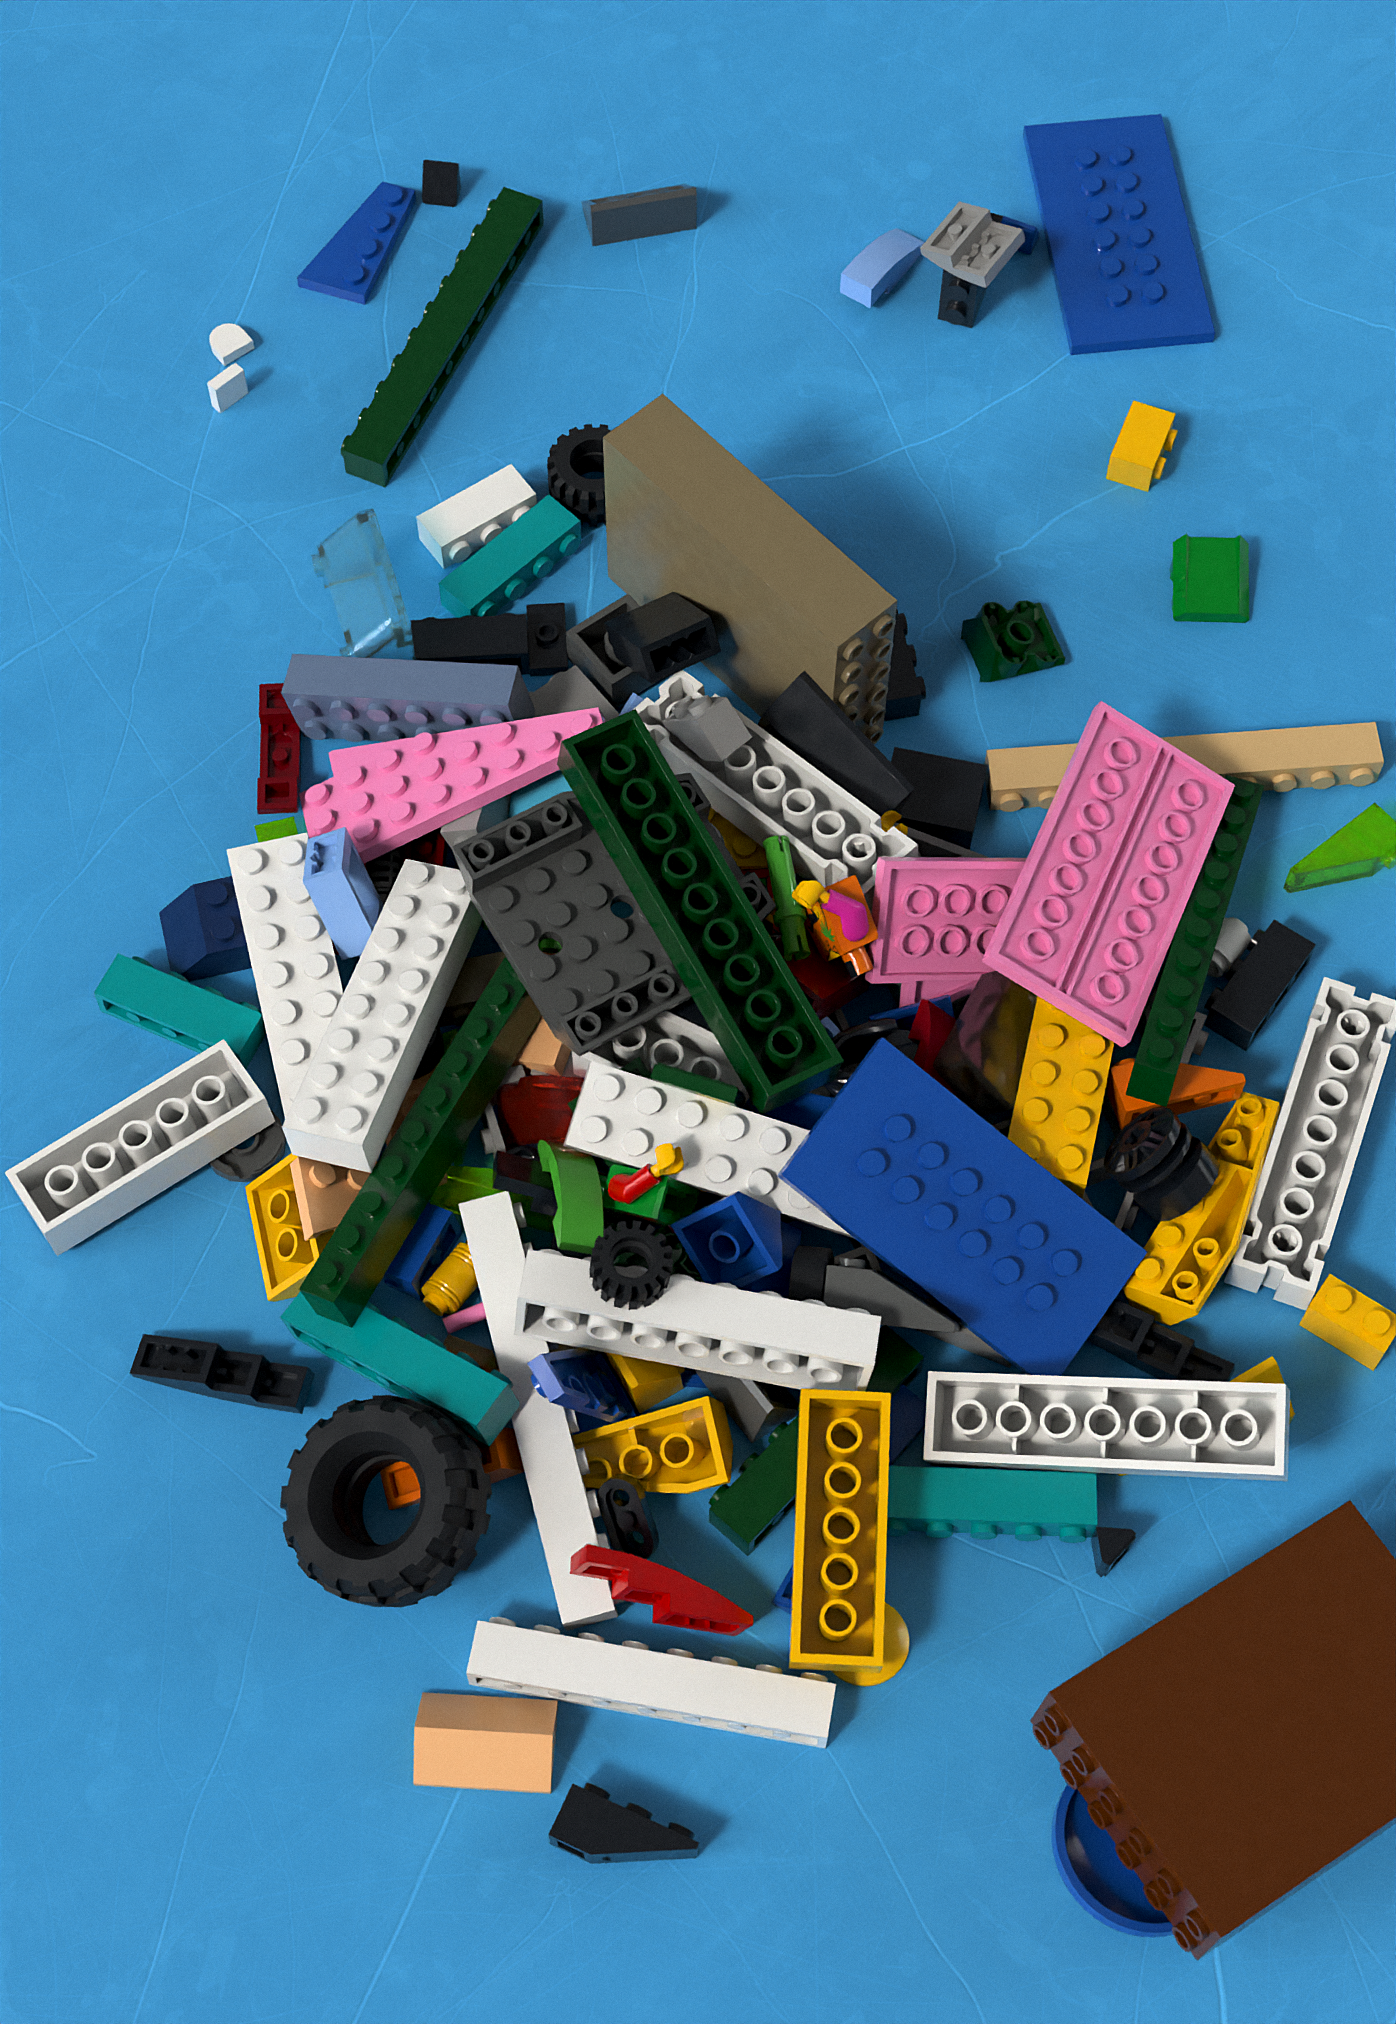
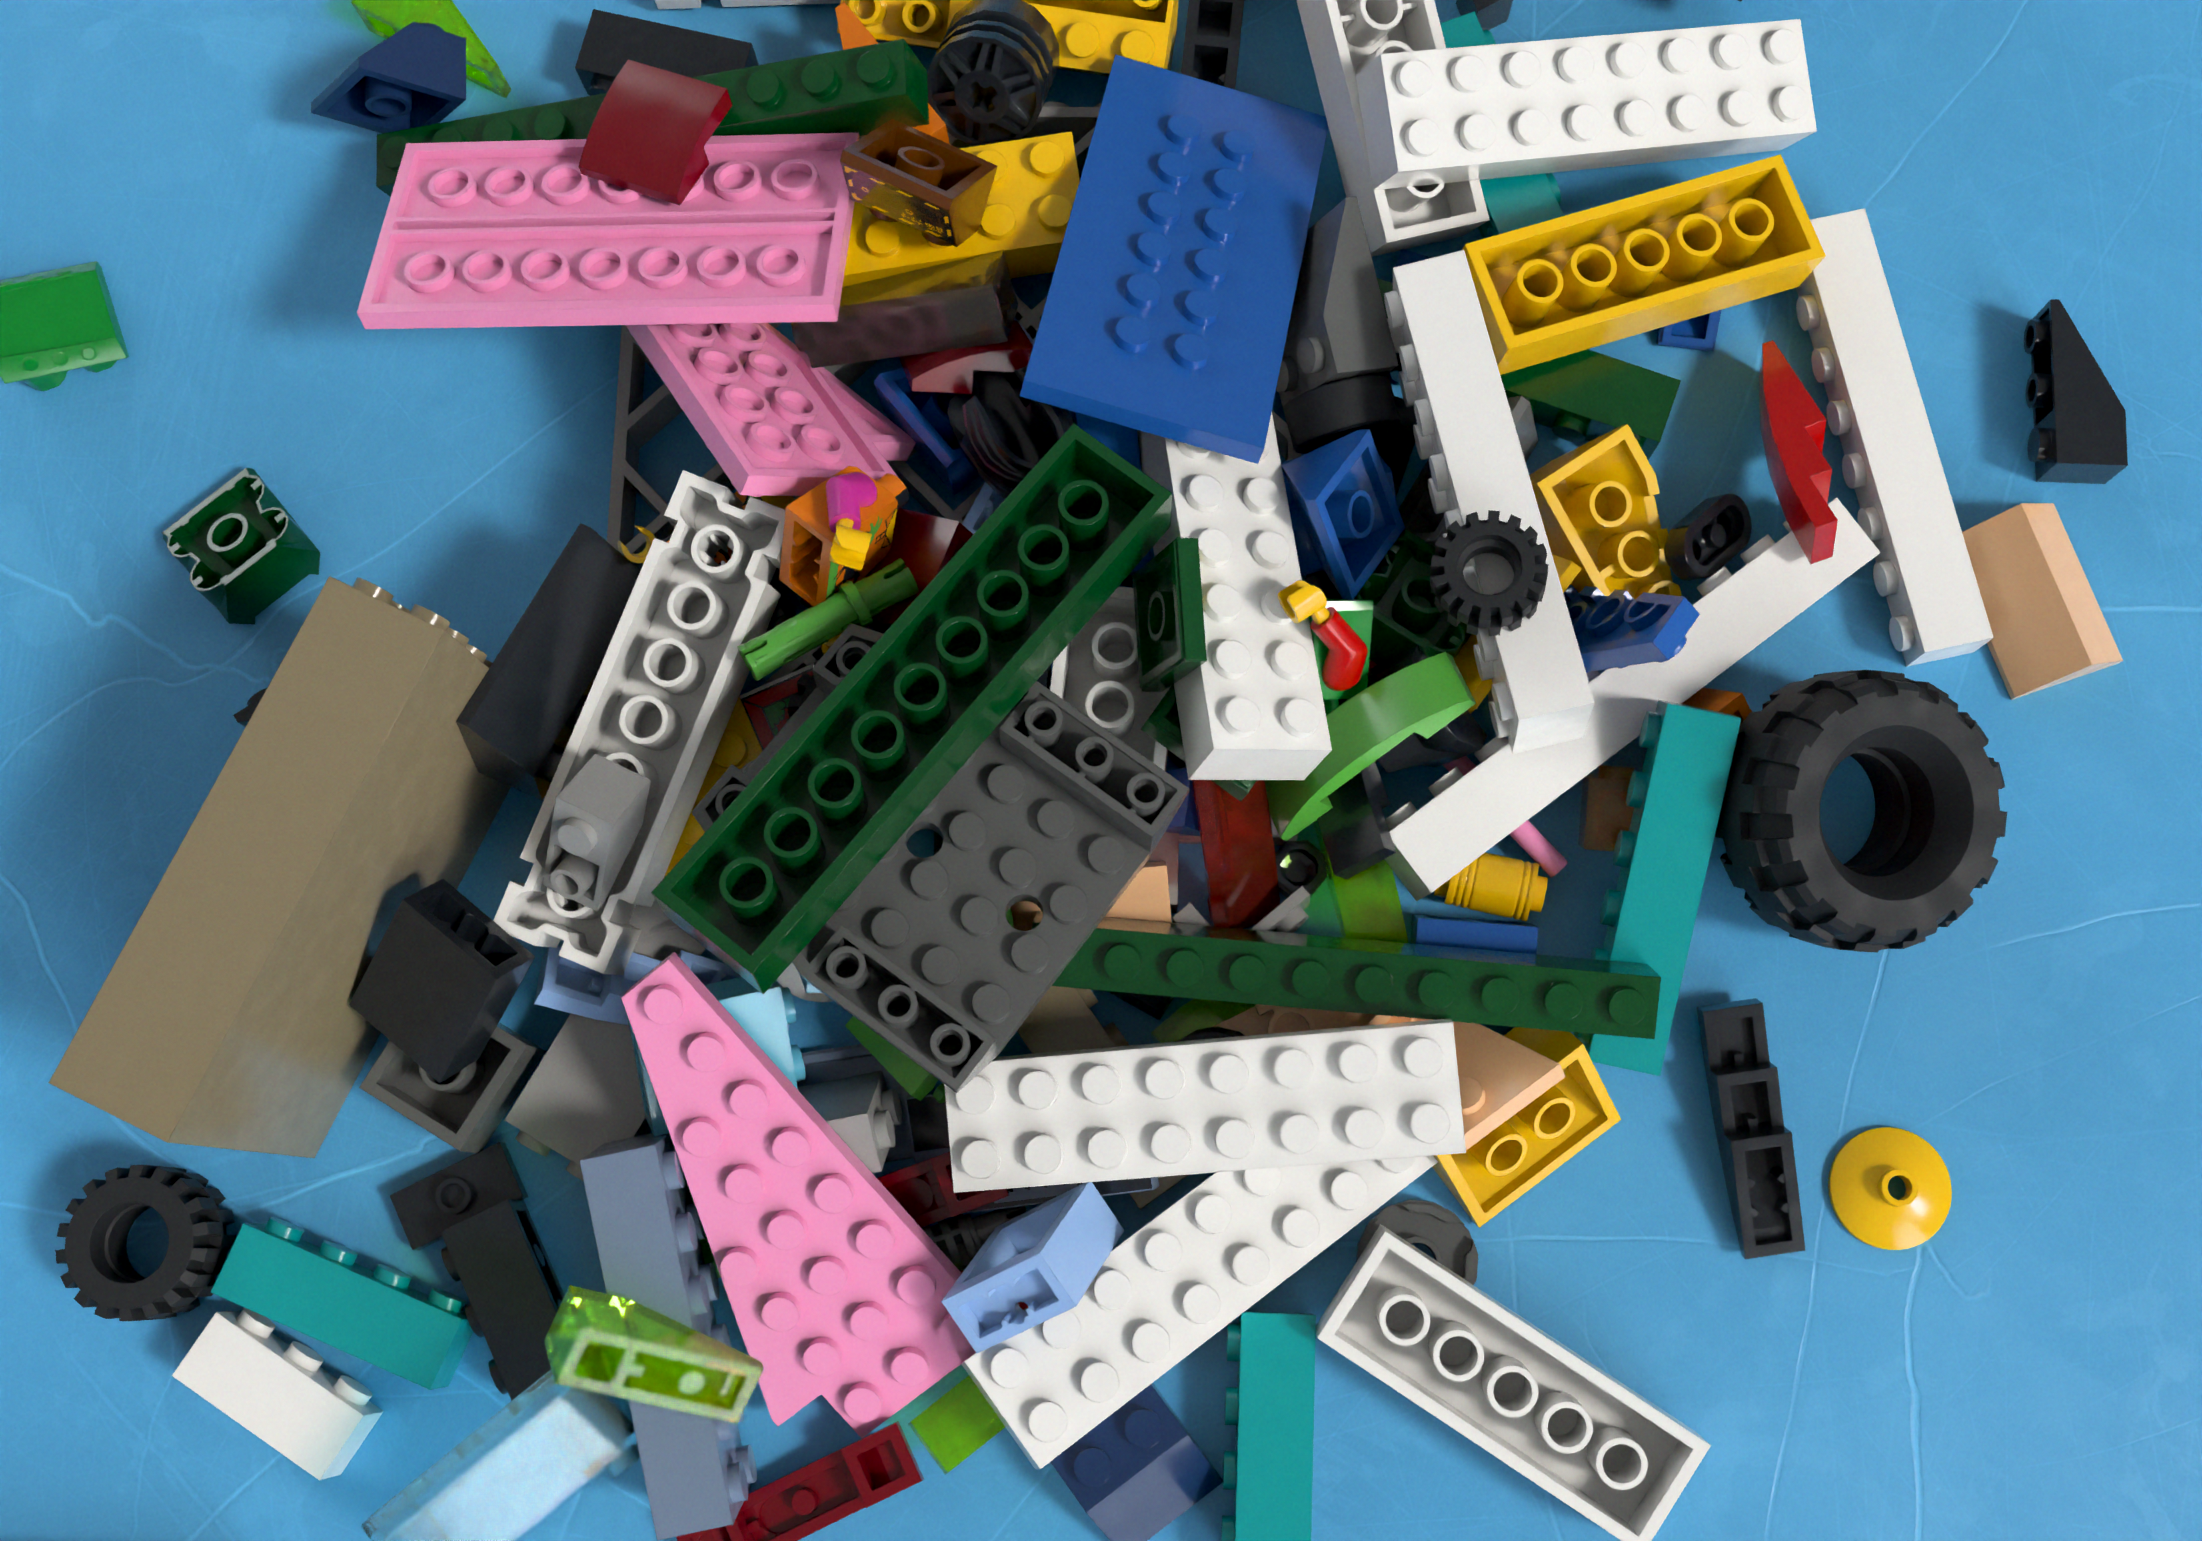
camera: 105 degrees left, 15 degrees up
black brick [891,747,987,850] -> none
tan brick [984,722,1384,812] -> none
none -> dark blue slope [311,22,466,133]
none -> clear neon green slope [544,1285,764,1424]
none -> dark red slope [578,59,733,206]
none -> reddish brown slope [840,119,998,247]
none -> white brick [1356,19,1817,190]
none -> yellow dish [1828,1127,1952,1250]

